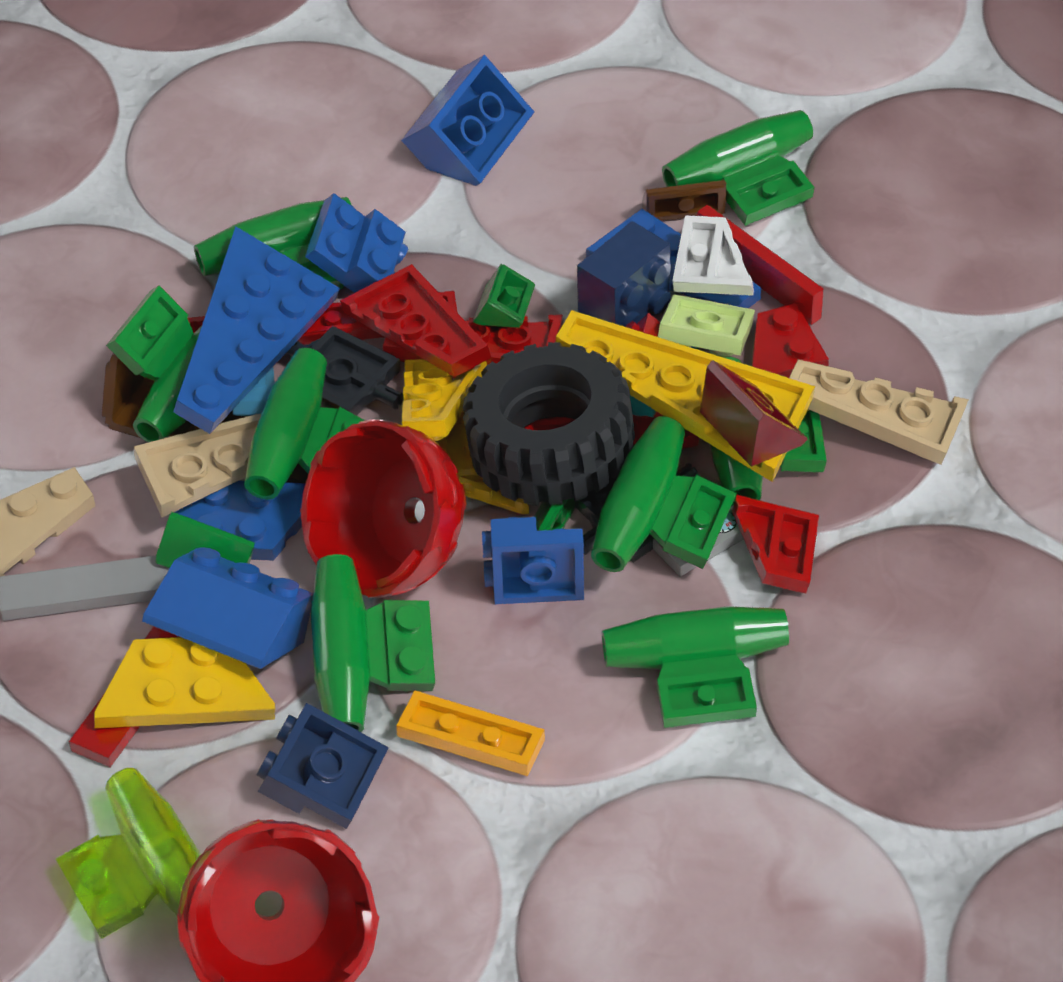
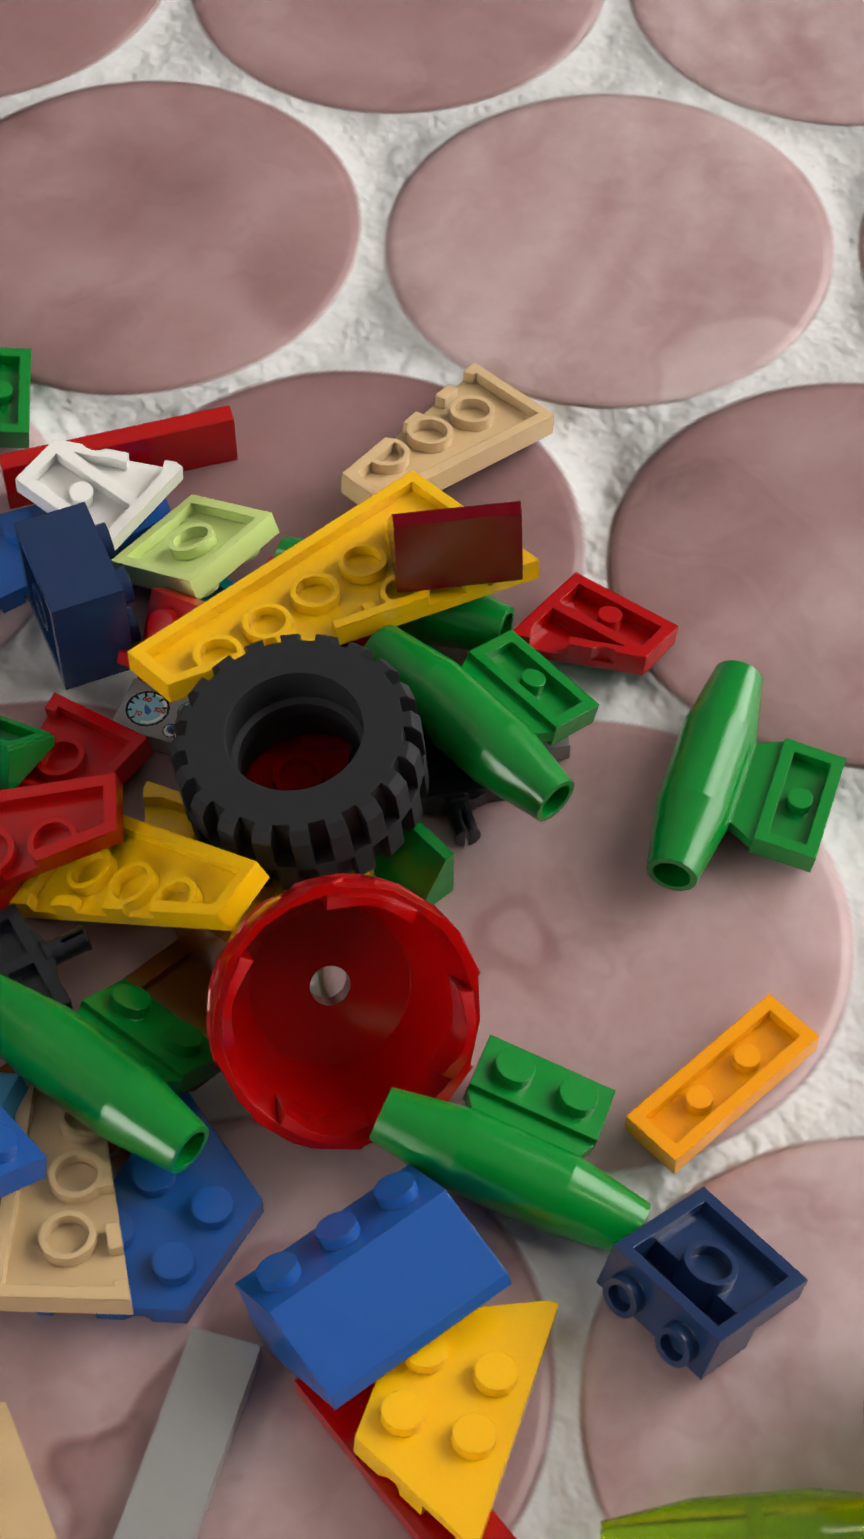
camera: 65 degrees left, 5 degrees up
green slope [155,511,255,569] -> none
blue plate [482,517,584,605] -> none
red wing [752,303,829,378] -> none

